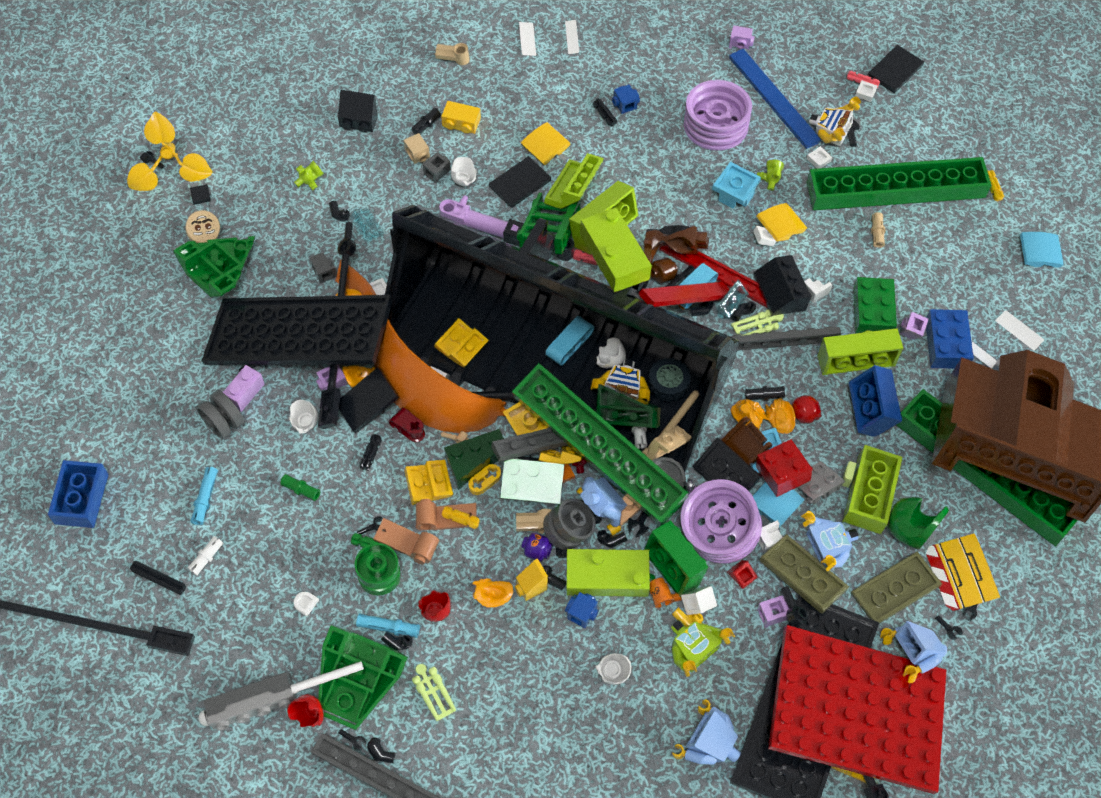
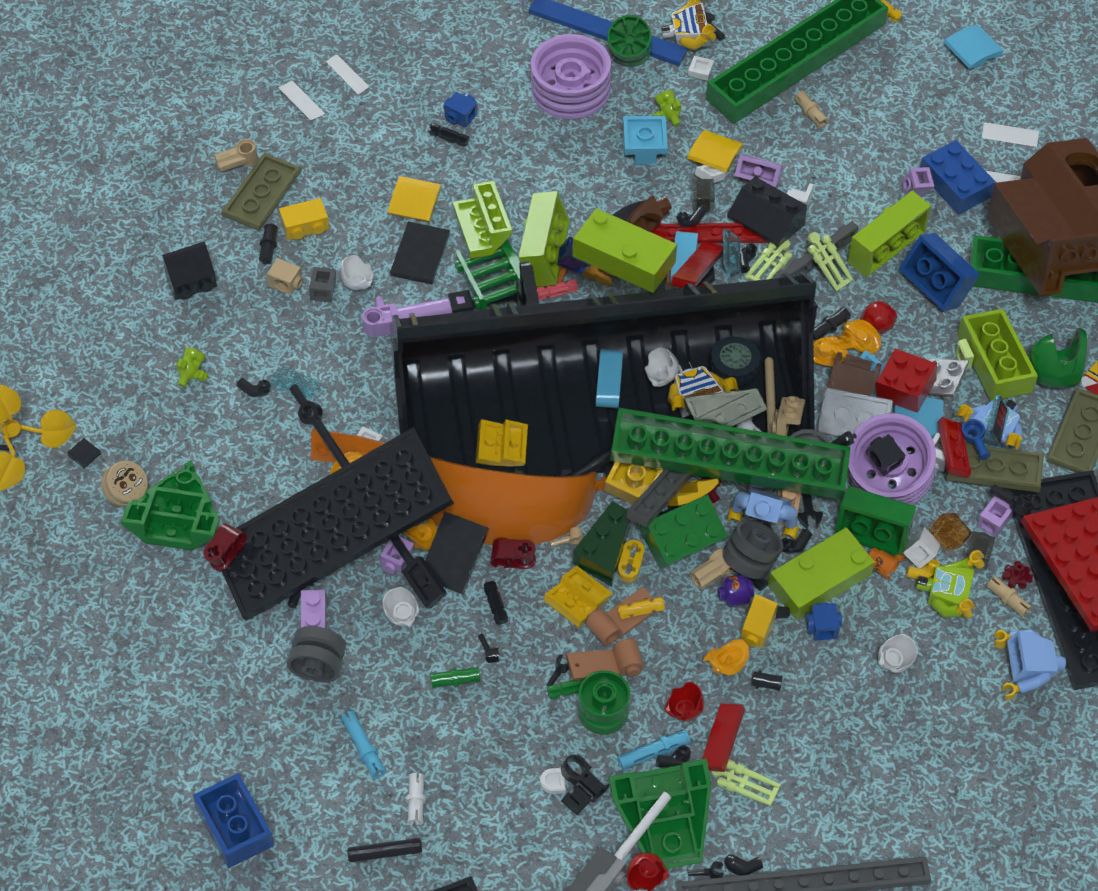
camera: 35 degrees left, 5 degrees down
dark grey brick [310,253,337,283] -> none
red slope [727,560,758,589] -> none
green brick [853,277,897,334] -> none
none -> dark red piece [203,523,247,571]
none -> olive tile [221,153,302,231]
none -> black hand [478,634,499,663]
none -> black piece [561,755,610,816]
none -> green wheel [607,15,653,67]
none -> black arm [676,206,706,227]
none -> clear smoke brick [691,179,715,213]
none -> red tile [702,704,745,772]
none -> lavender brick [734,154,785,187]
none -> black pin [751,670,783,691]
none -> yellowish green piece [807,232,853,291]
none -> black brick [867,434,906,476]
none -> clear orange panel [929,513,972,550]
none -> red tile [937,417,972,478]
none -> blue bar [962,419,991,460]
none -> clear smoke brick [965,531,996,571]
none -> slope [983,394,1009,447]
none -> tan pin [986,576,1032,618]
none -> dark red plant [1002,561,1033,589]

